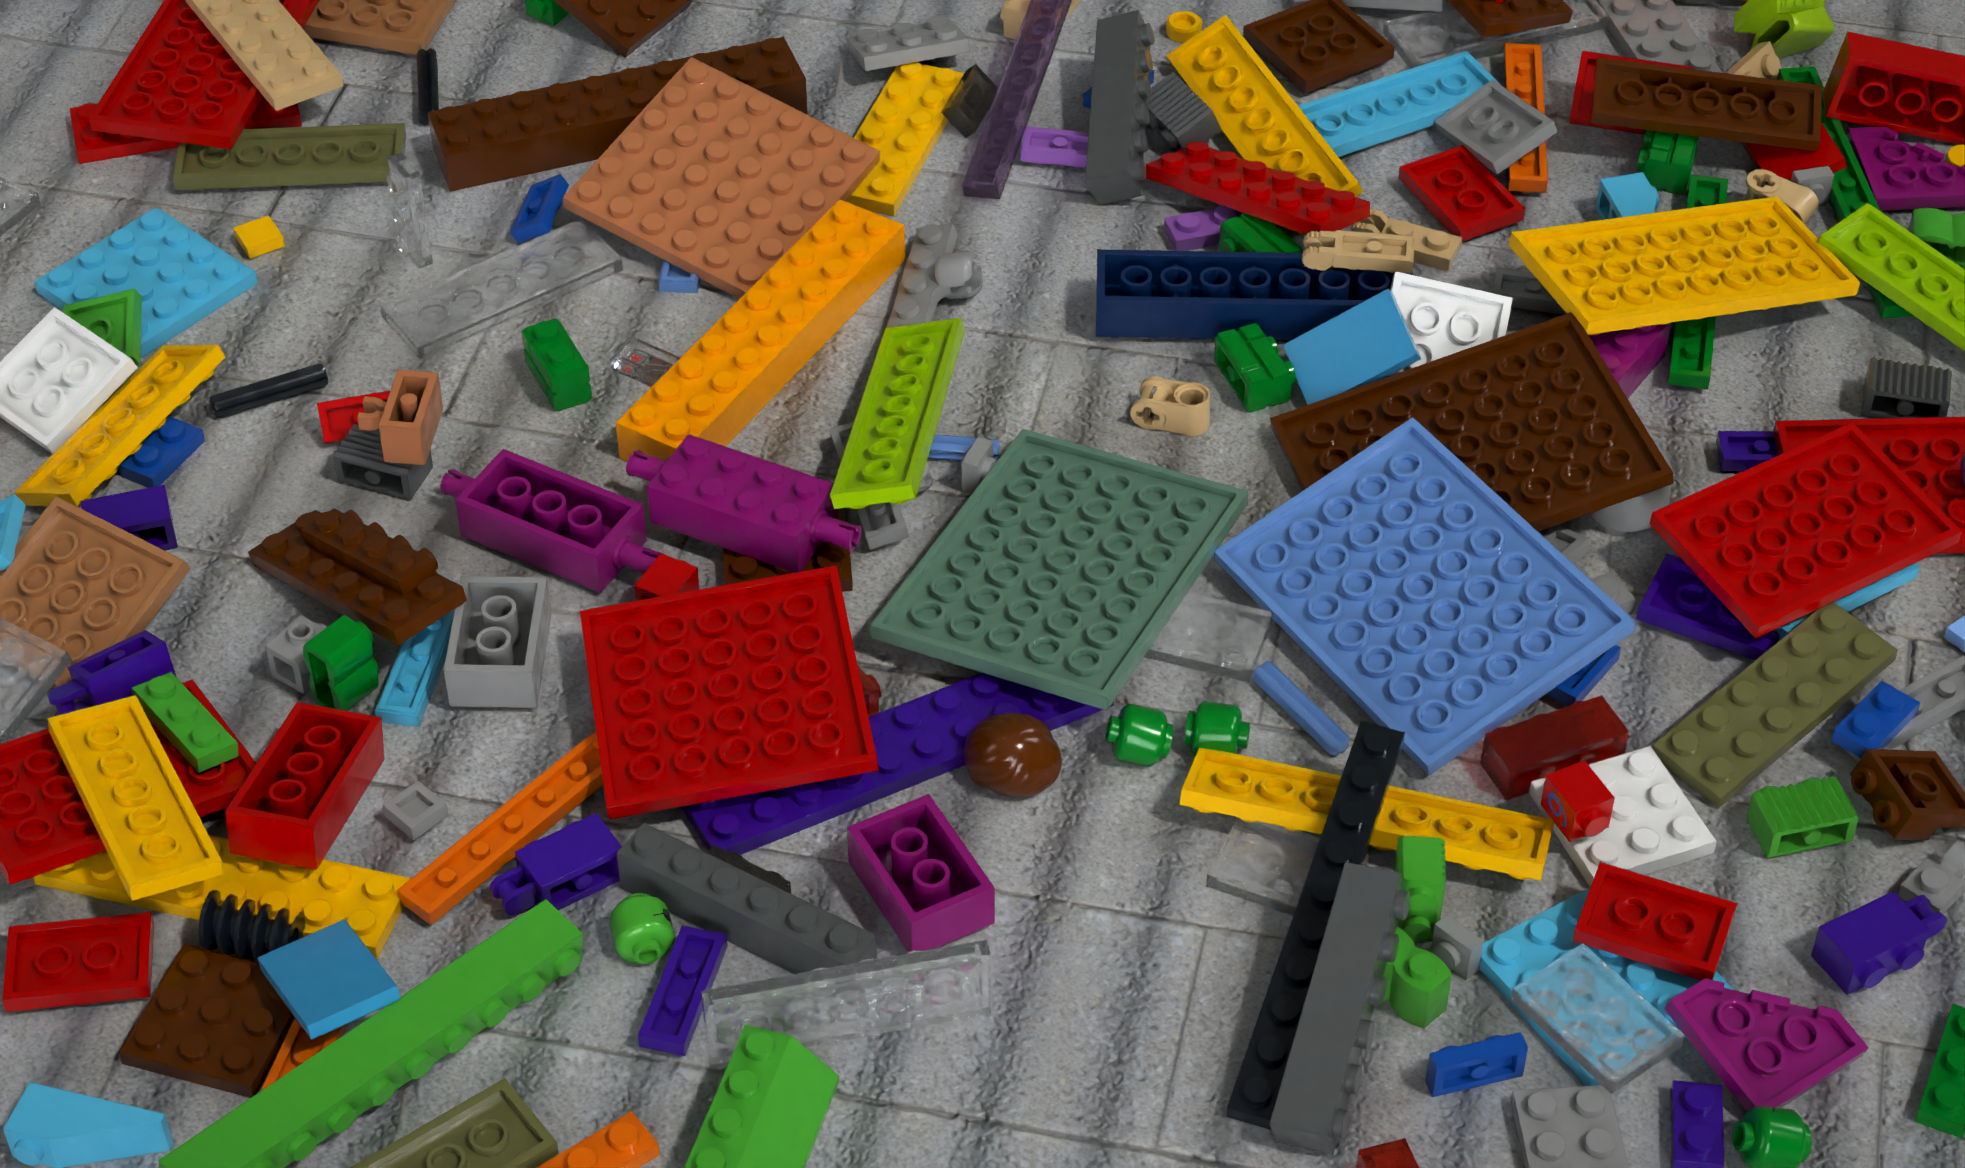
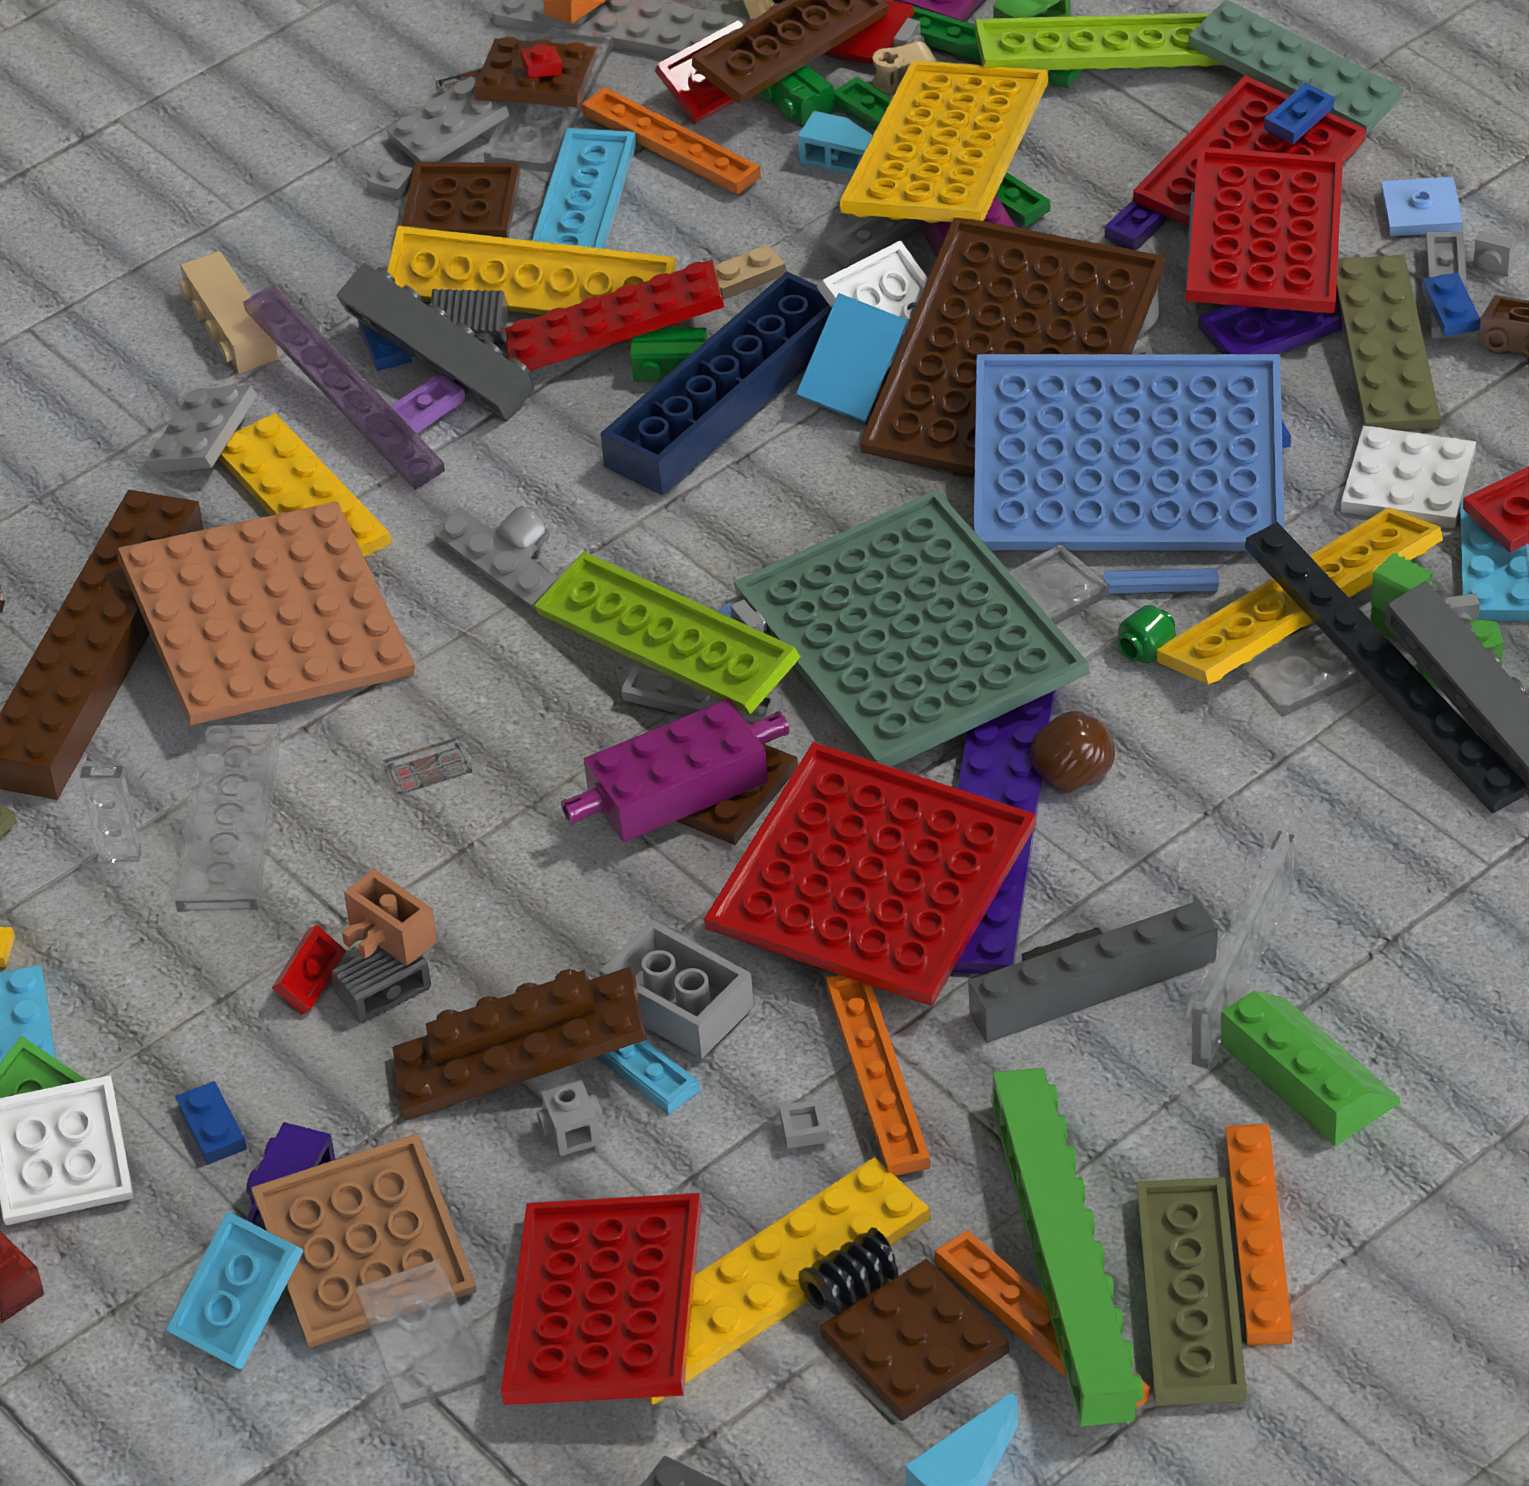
camera: 50 degrees left, 0 degrees up
red plate [2,912,154,1012] -> none
yellow plate [14,344,225,507] -> none
dark purple brick [47,630,176,716] -> none
yellow plate [47,695,223,901] -> none
bright green plate [132,672,239,773] -> none
black axle [210,363,328,418] -> none
red brick [225,702,385,870] -> none
dark azure tile [257,919,401,1040] -> none
green brick [303,614,379,711] -> none
magenta brick [440,449,665,593] -> none
dark purple brick [490,813,622,915] -> none
blue plate [510,174,569,244] -> none
green brick [521,318,592,411] -> none
bright green head [609,893,675,964] -> none
light orange brick [616,199,905,462] -> none
red brick [634,554,699,601] -> none
dark purple plate [638,925,728,1056] -> none
medium blue tile [659,260,701,293] -> none
magenta brick [847,794,995,958] -> none
clear smoke plate [941,64,1000,138] -> none
green head [1105,704,1173,767] -> none
tan piece [1130,376,1210,436] -> none
medium lavender plate [1164,206,1241,251] -> none
yellow tile [1166,11,1202,43] -> none
green brick [1214,323,1296,413] -> none
tan hinge [1302,230,1415,274] -> none
red plate [1398,145,1525,241] -> none
light grey plate [1434,80,1558,174] -> none
clear red brick [1480,695,1629,801] -> none
red brick [1541,760,1615,842] -> none
bright green brick [1746,775,1859,858] -> none
dark grey brick [1861,357,1952,418] -> none

